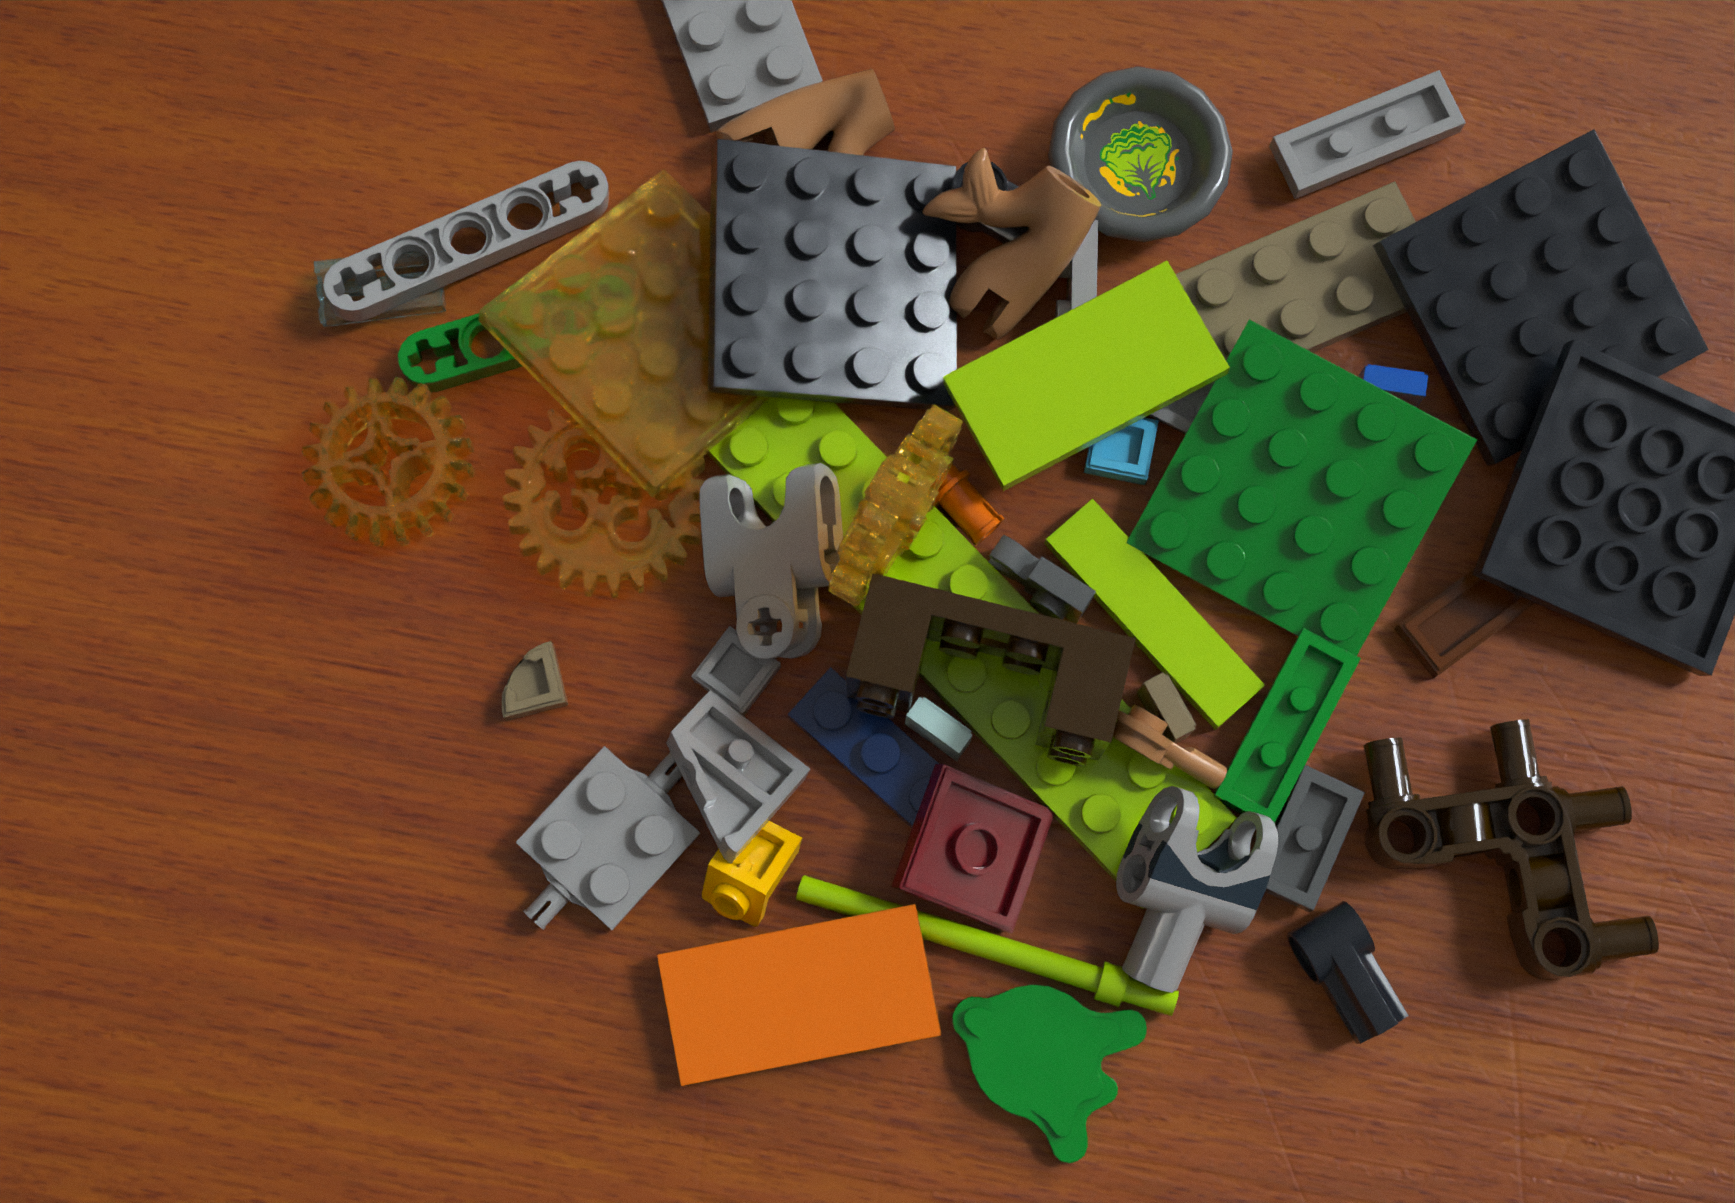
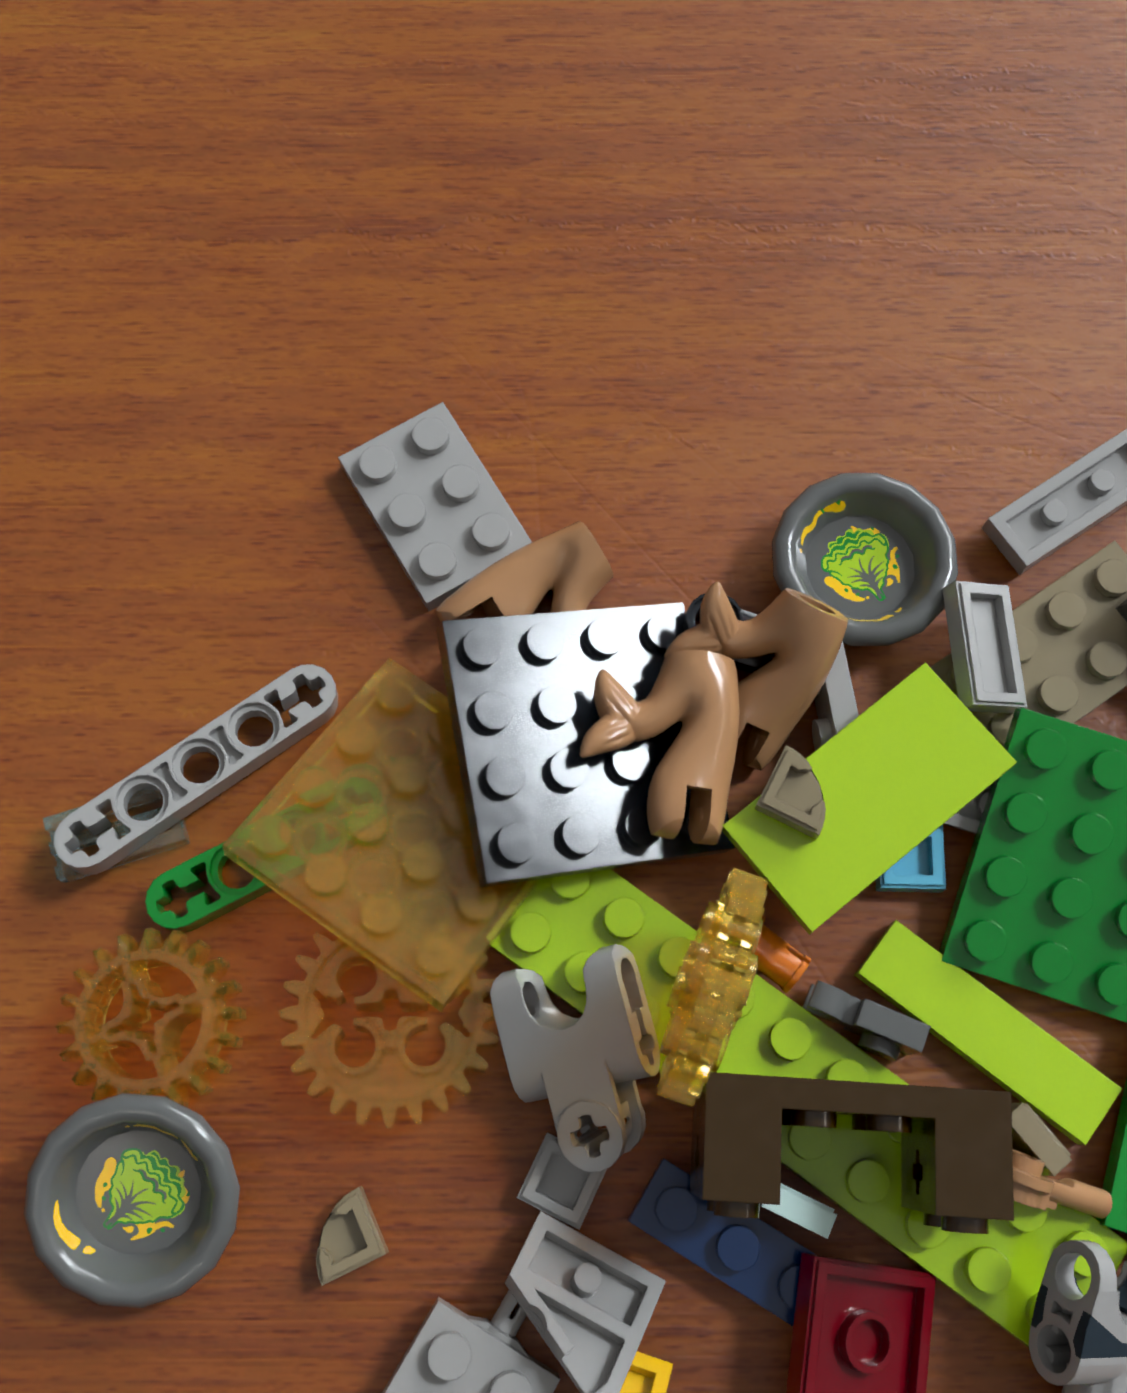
camera: 10 degrees left, 5 degrees down
none -> dark grey piece [23,1093,240,1308]
none -> medium nougat piece [580,650,740,845]
none -> dark tan tile [755,745,826,839]
none -> light grey tile [942,581,1027,714]

